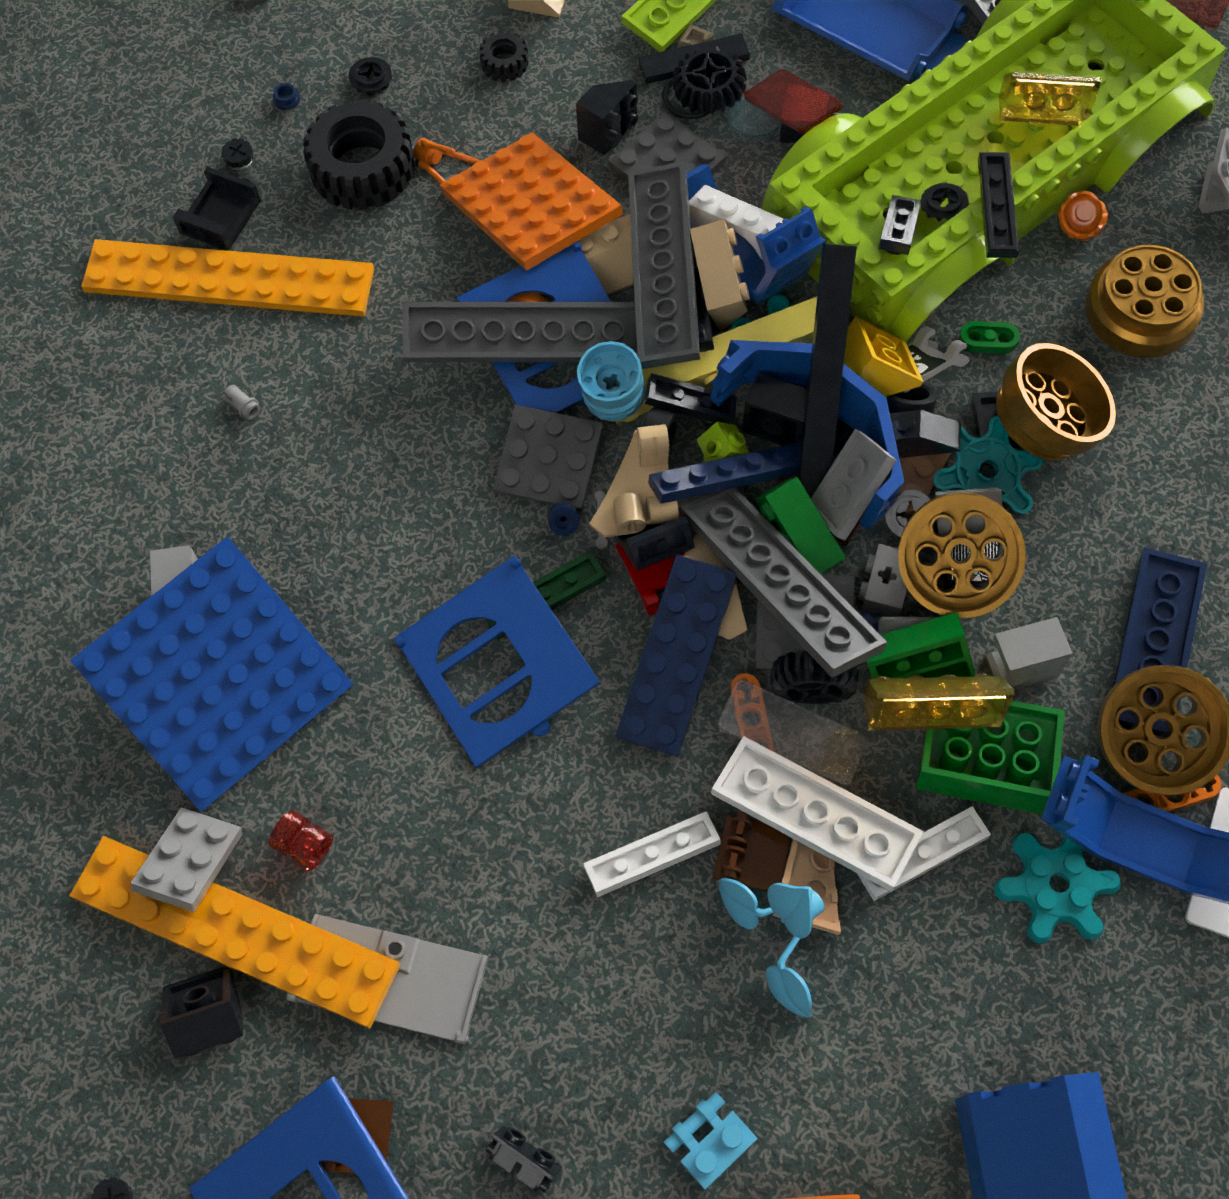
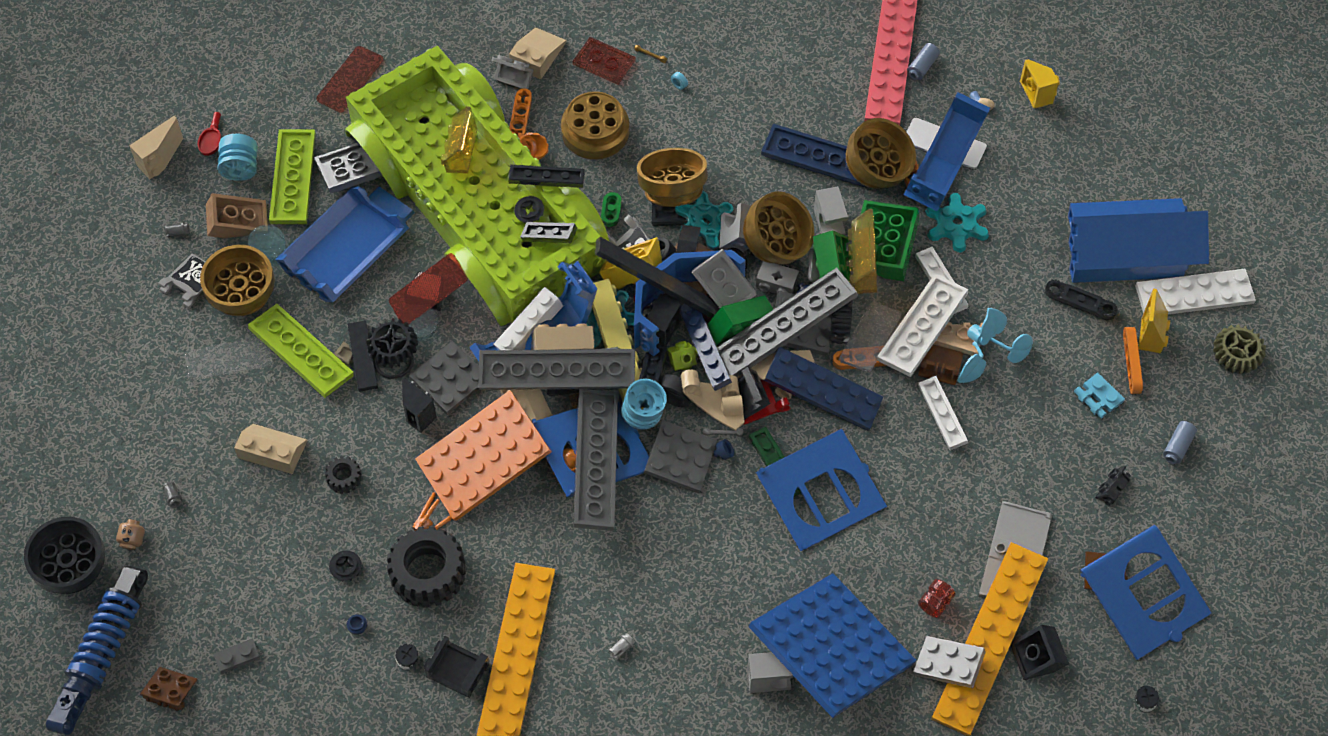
camera: 90 degrees left, 5 degrees down
none -> orange beam [509,88,532,138]
none -> black plate [1045,279,1118,320]

